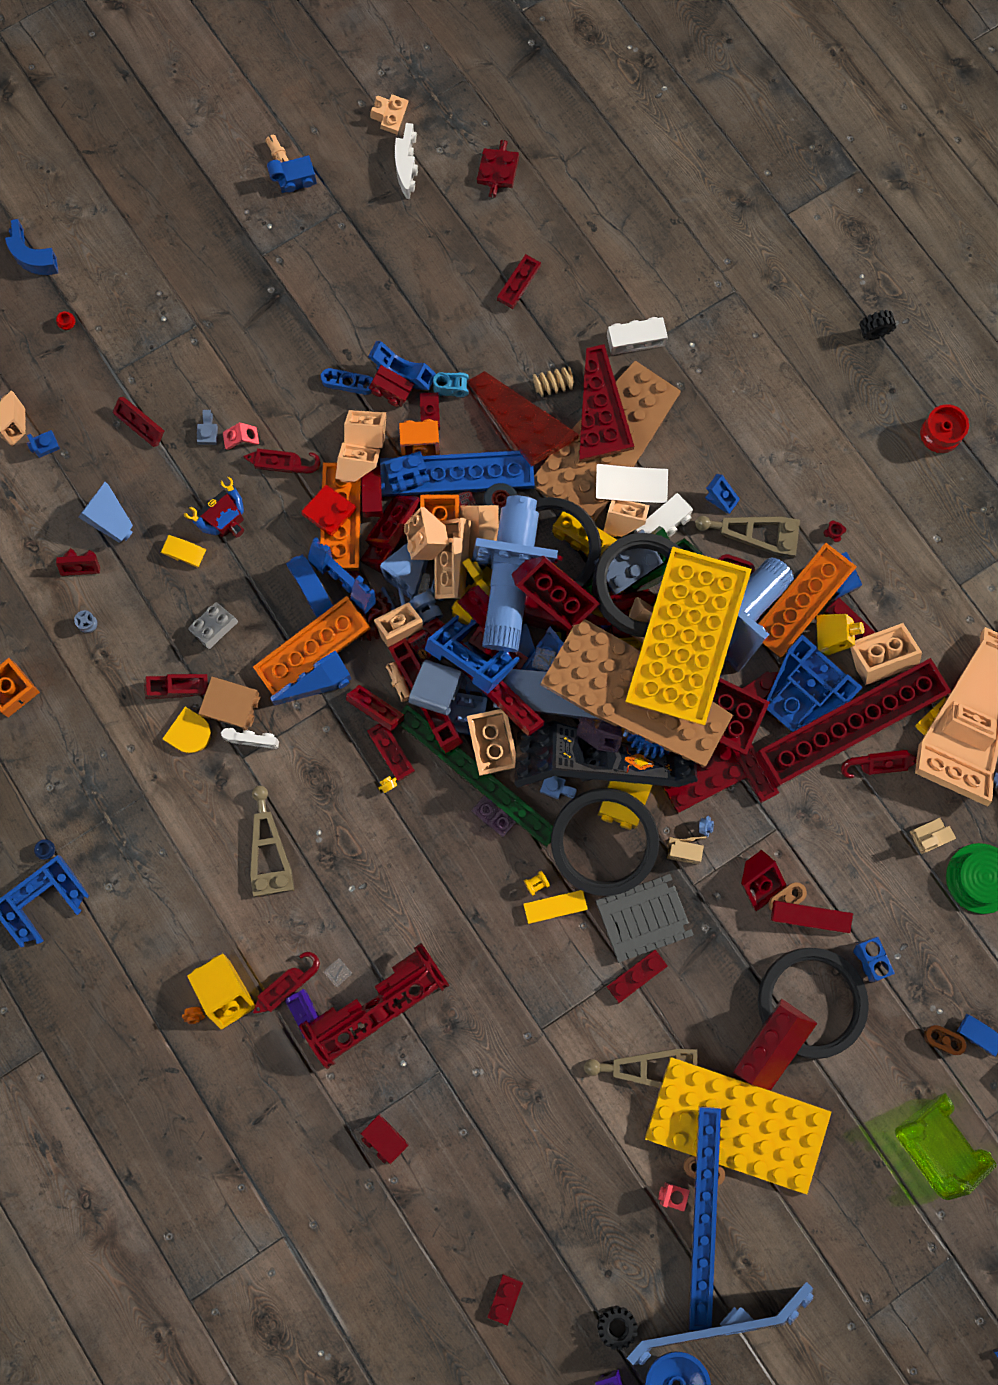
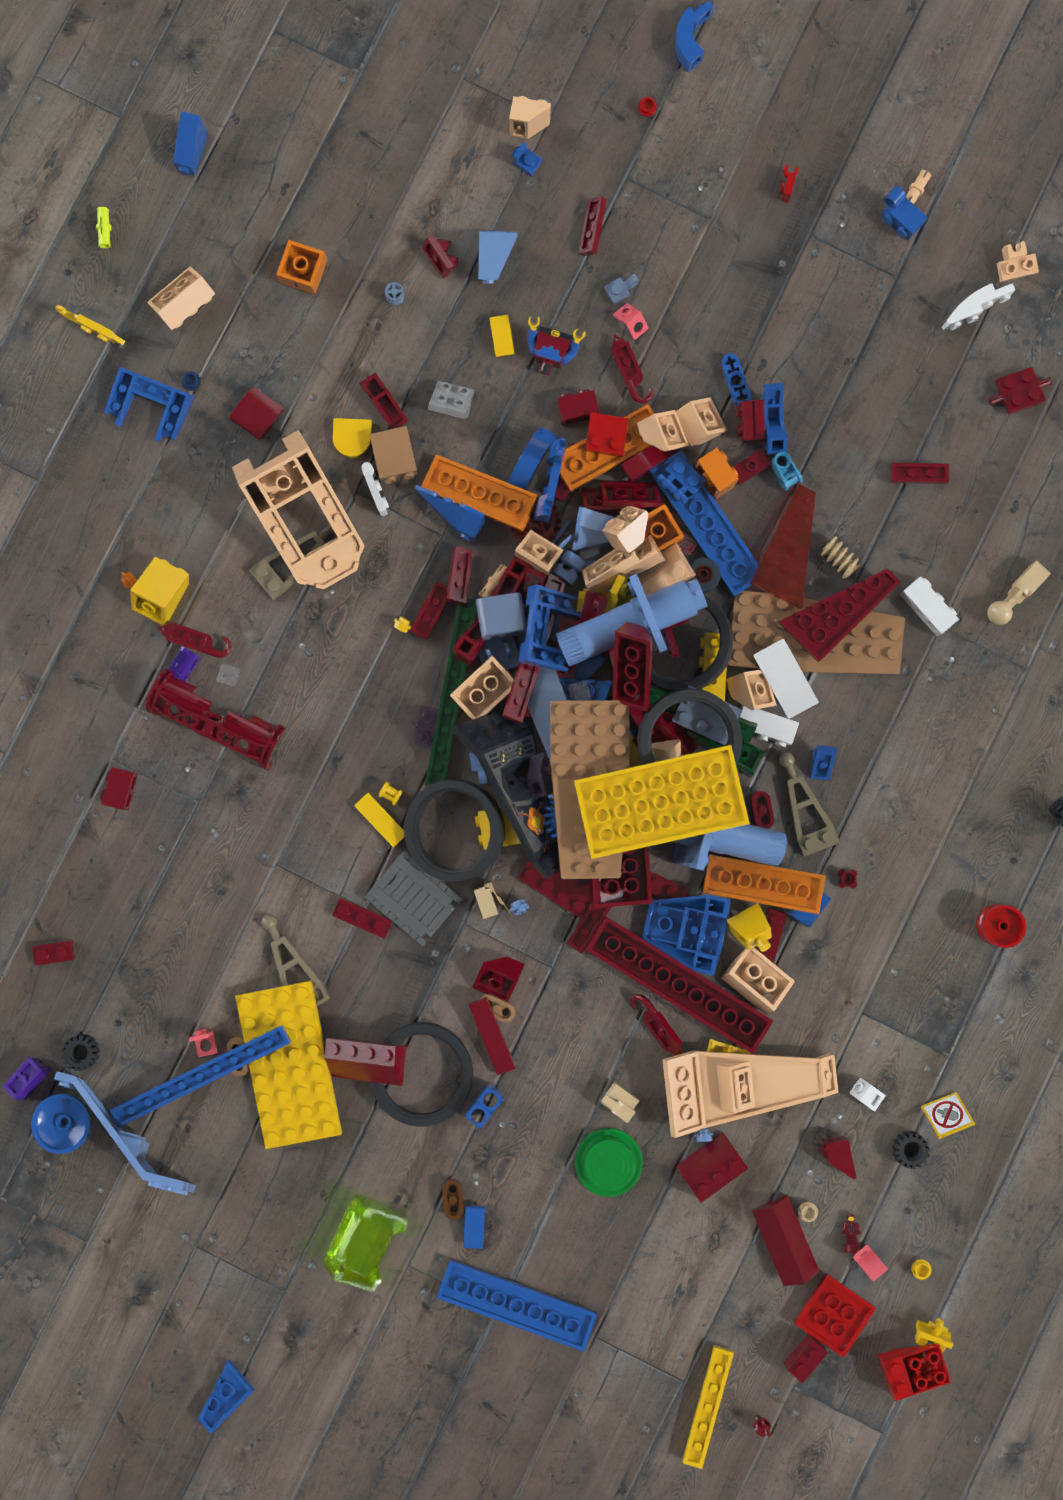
camera: 60 degrees right, 10 degrees up
none -> dark red slope [229,386,284,440]
none -> light nougat bracket [232,430,365,589]
none -> dark red brick [557,389,599,425]
none -> red plate [779,164,798,203]
none -> tan beam [987,560,1051,625]

